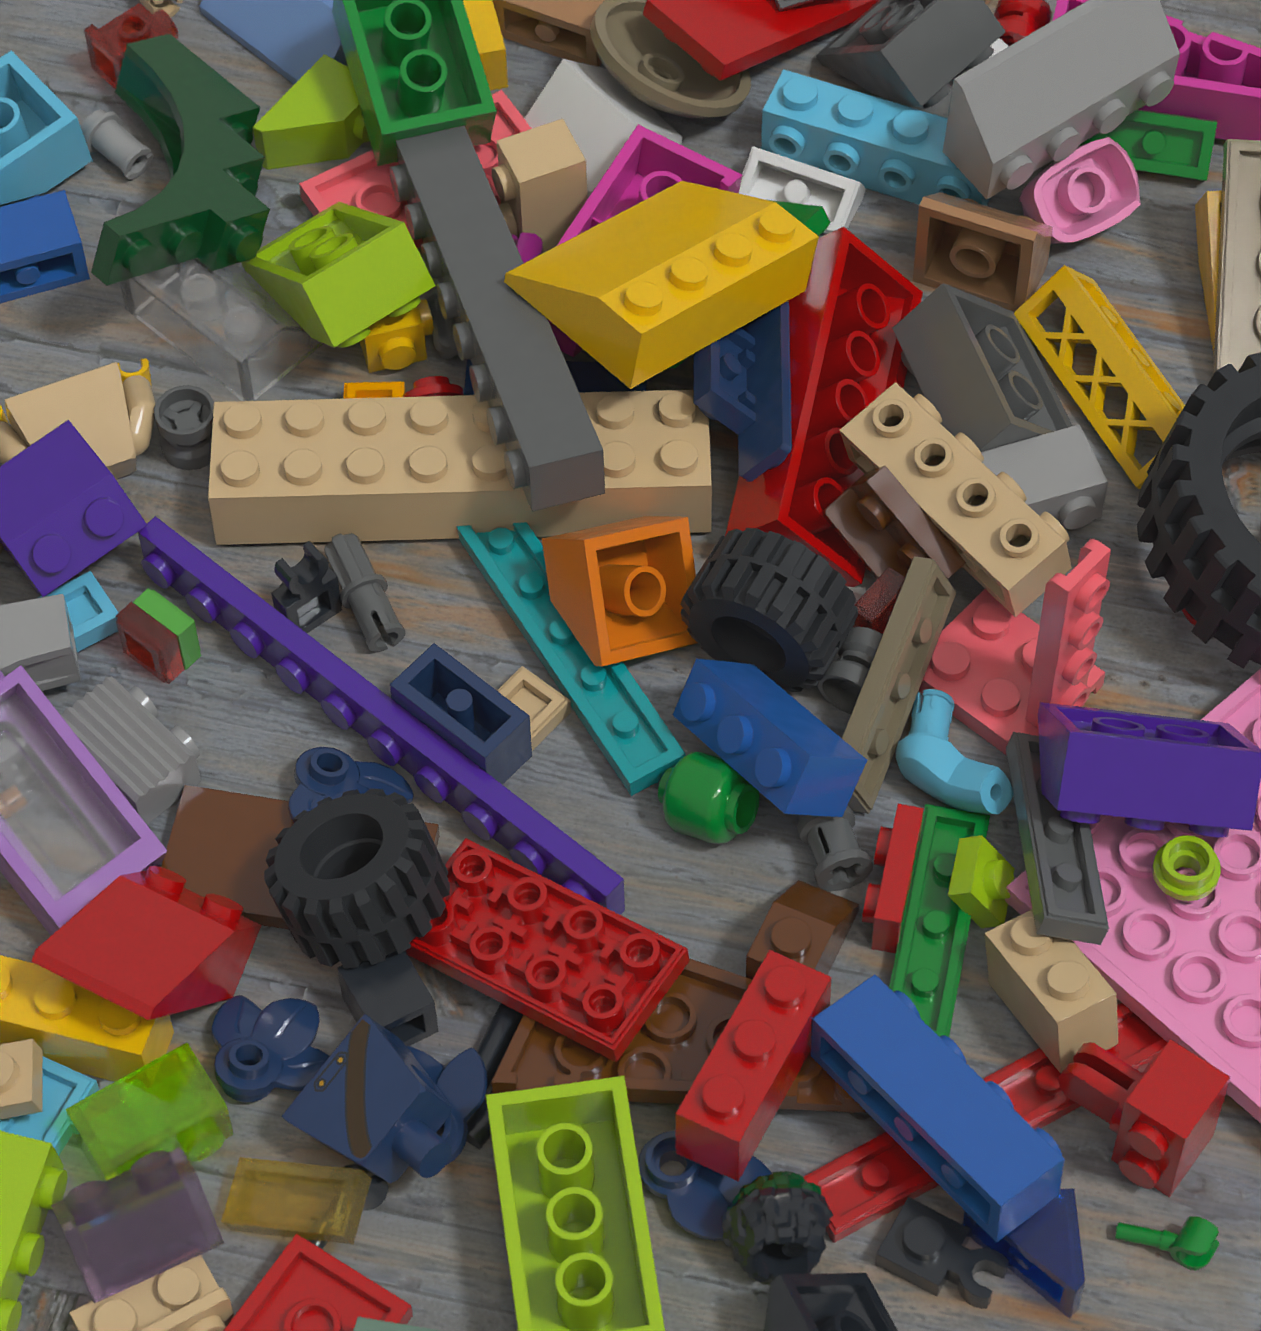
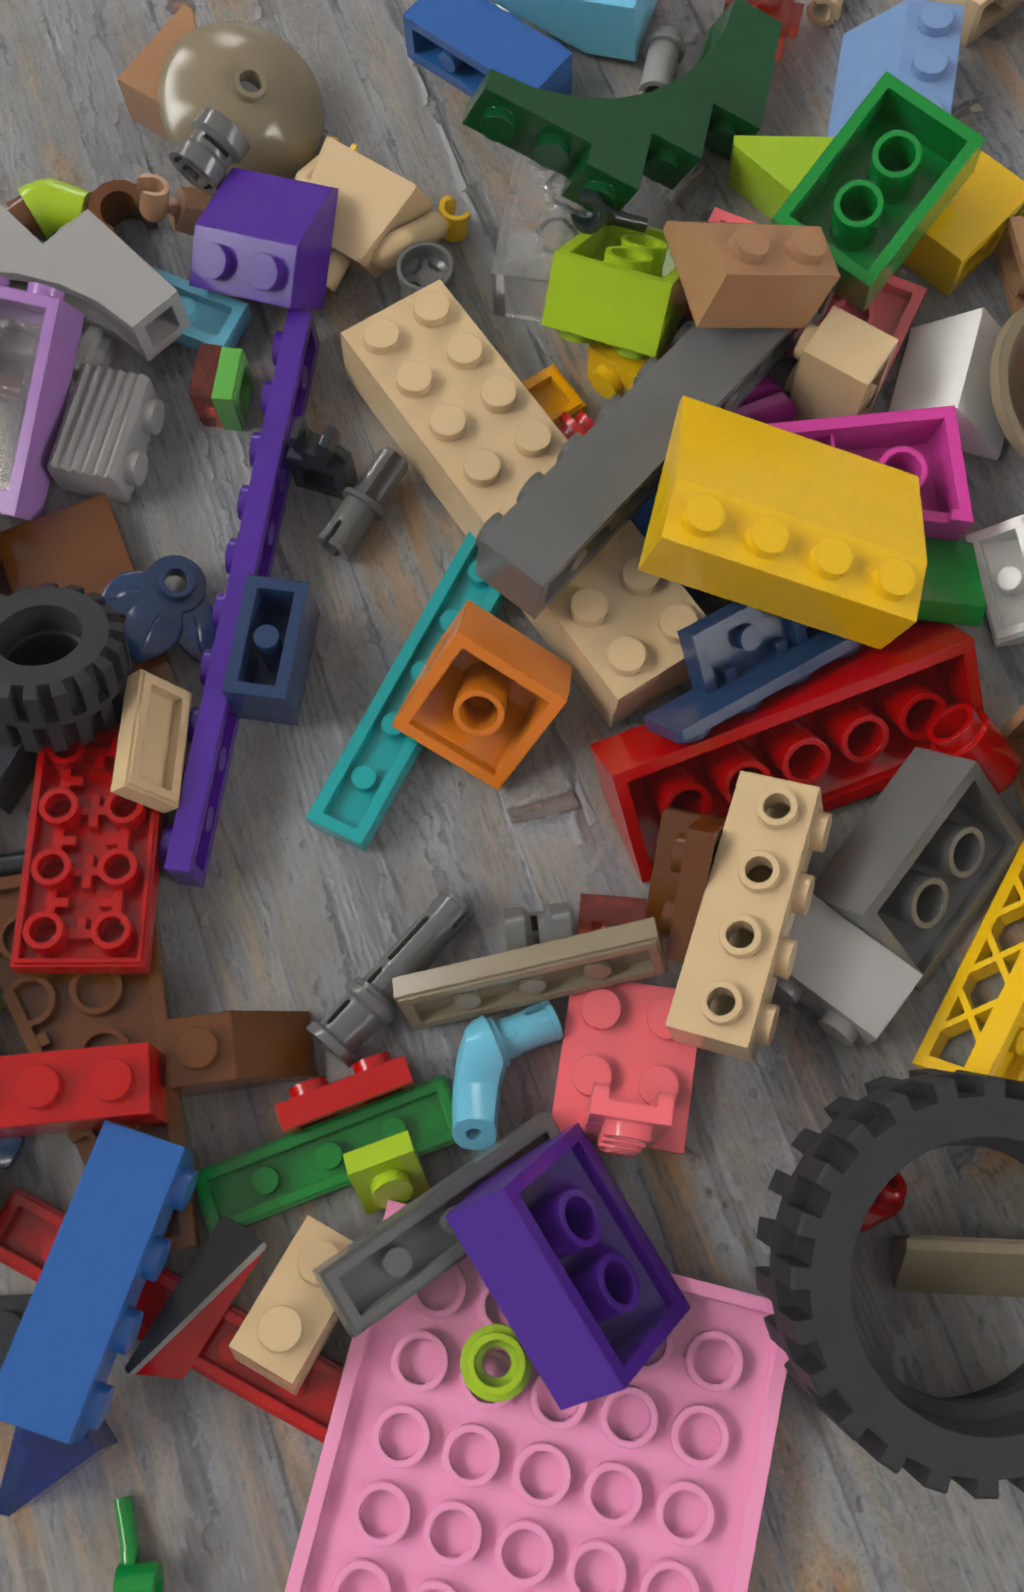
camera: 60 degrees right, 15 degrees up
tan tile [497,666,571,751] -> none
green head [658,752,760,844] -> none
blue brick [672,659,867,817] -> none
black tyre [680,528,858,692] -> none
red brick [1058,1039,1230,1198] -> none
none -> tan tile [110,669,193,813]
none -> sticker [125,1216,266,1379]
none -> black hand [570,188,648,234]
none -> medium nougat slope [663,220,840,328]
none -> red brick [927,704,1021,794]

